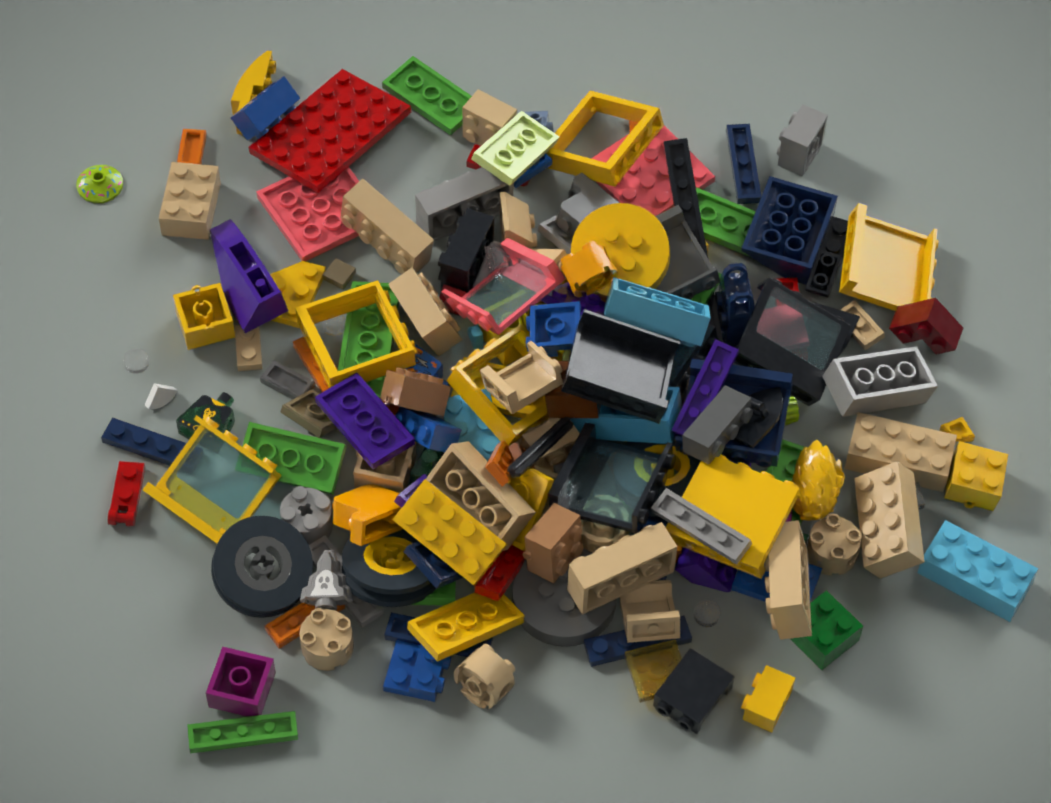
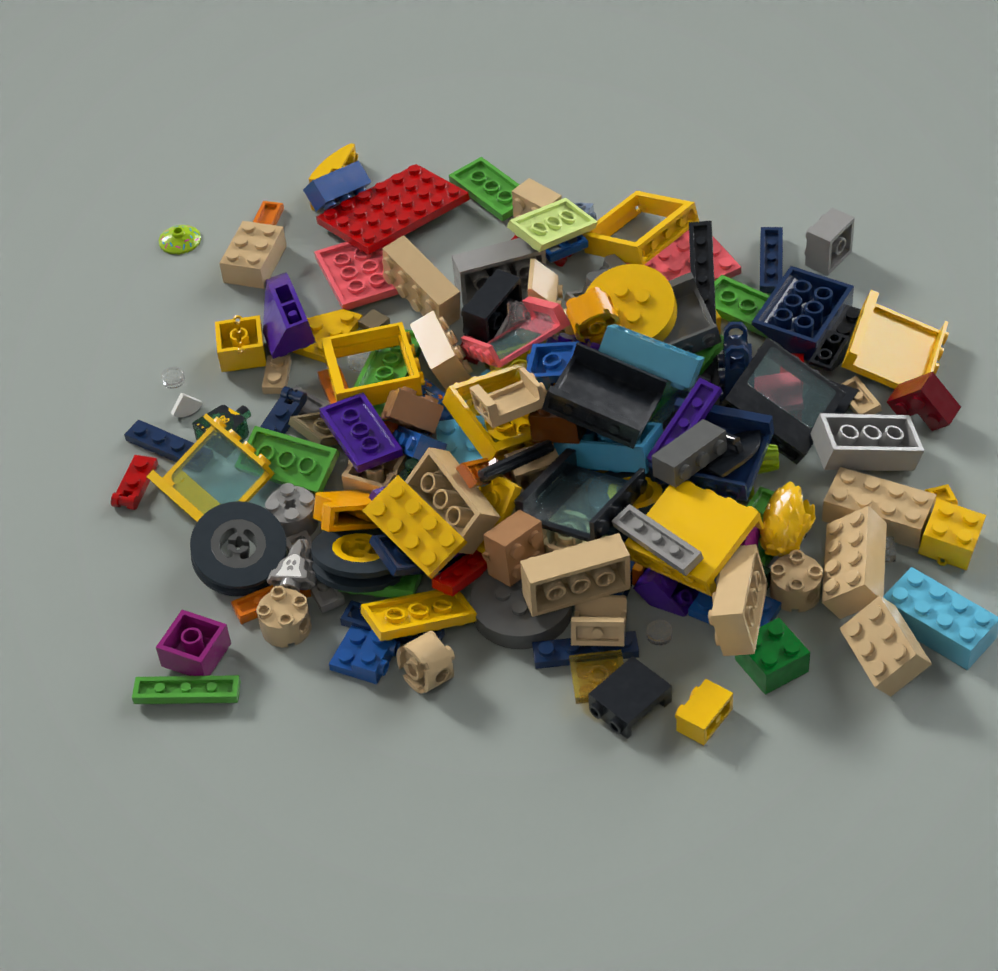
camera: 15 degrees right, 10 degrees down
none -> dark blue plate [260,386,307,434]
none -> tan brick [839,595,932,697]

